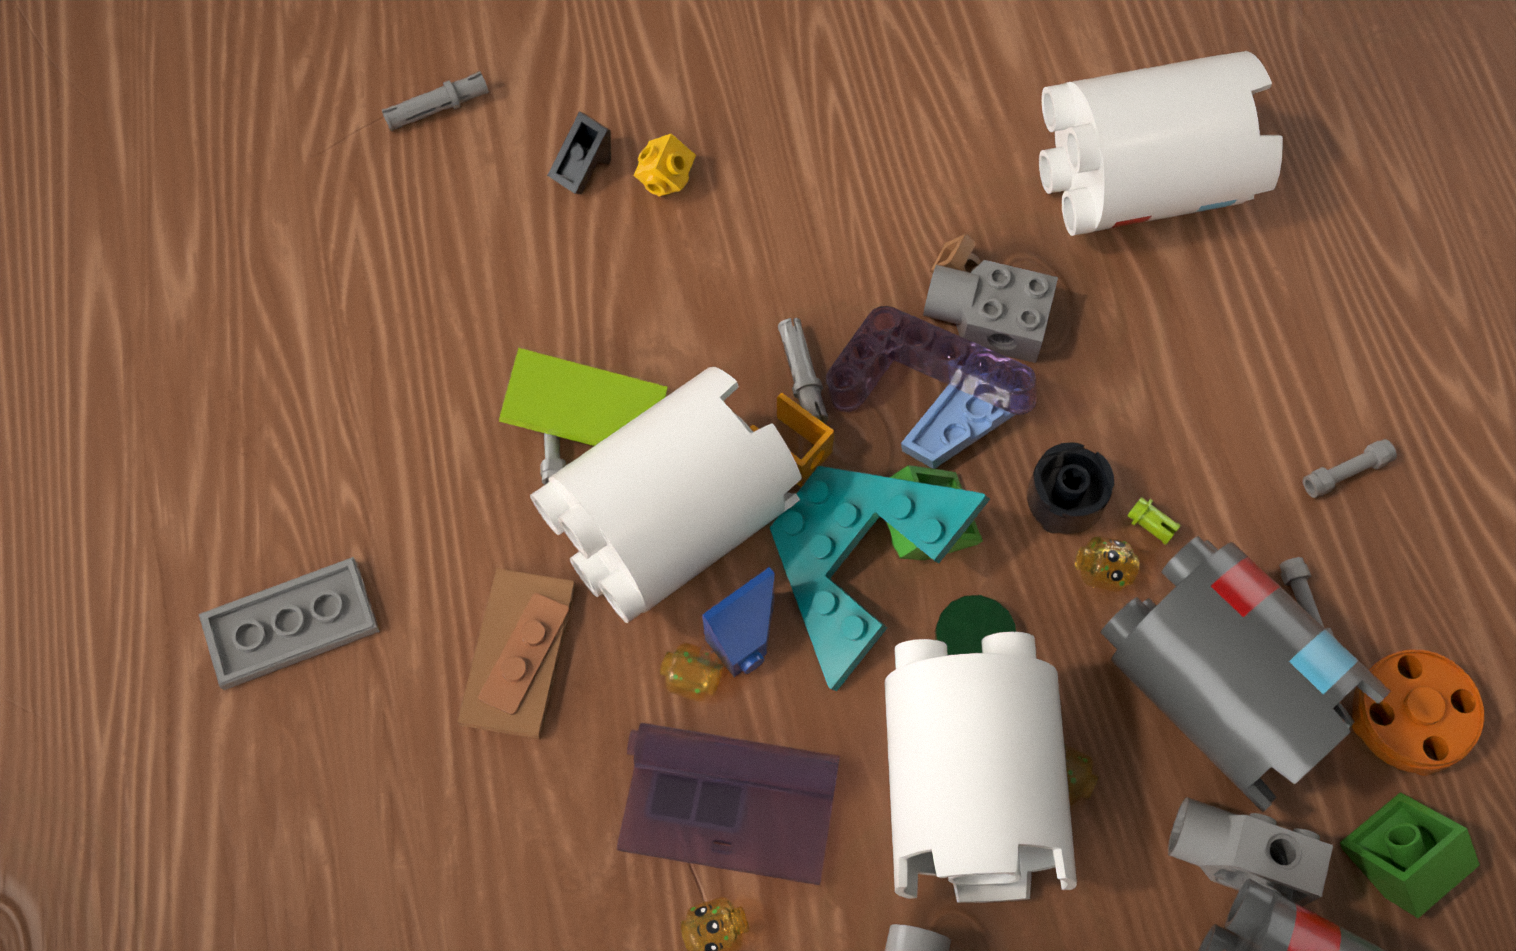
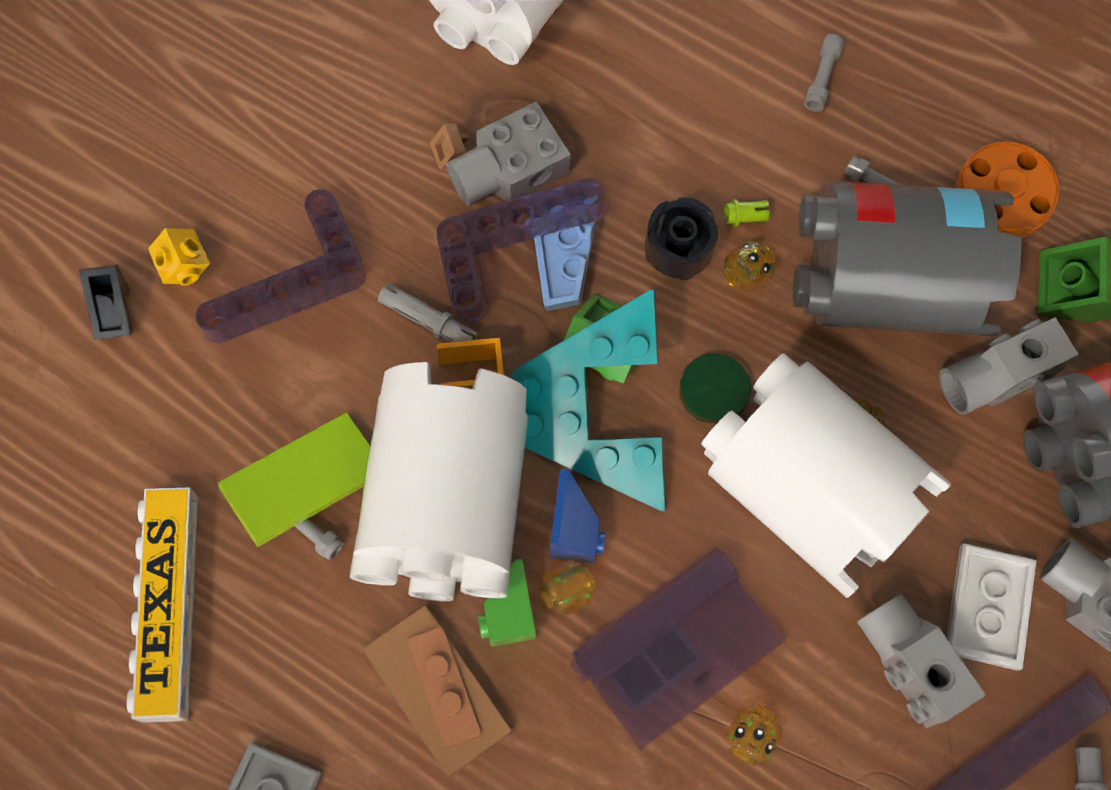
camera: 50 degrees left, 5 degrees up
none -> brick [127,487,198,722]
none -> beam [195,189,366,343]
none -> bright green slope [478,559,536,647]

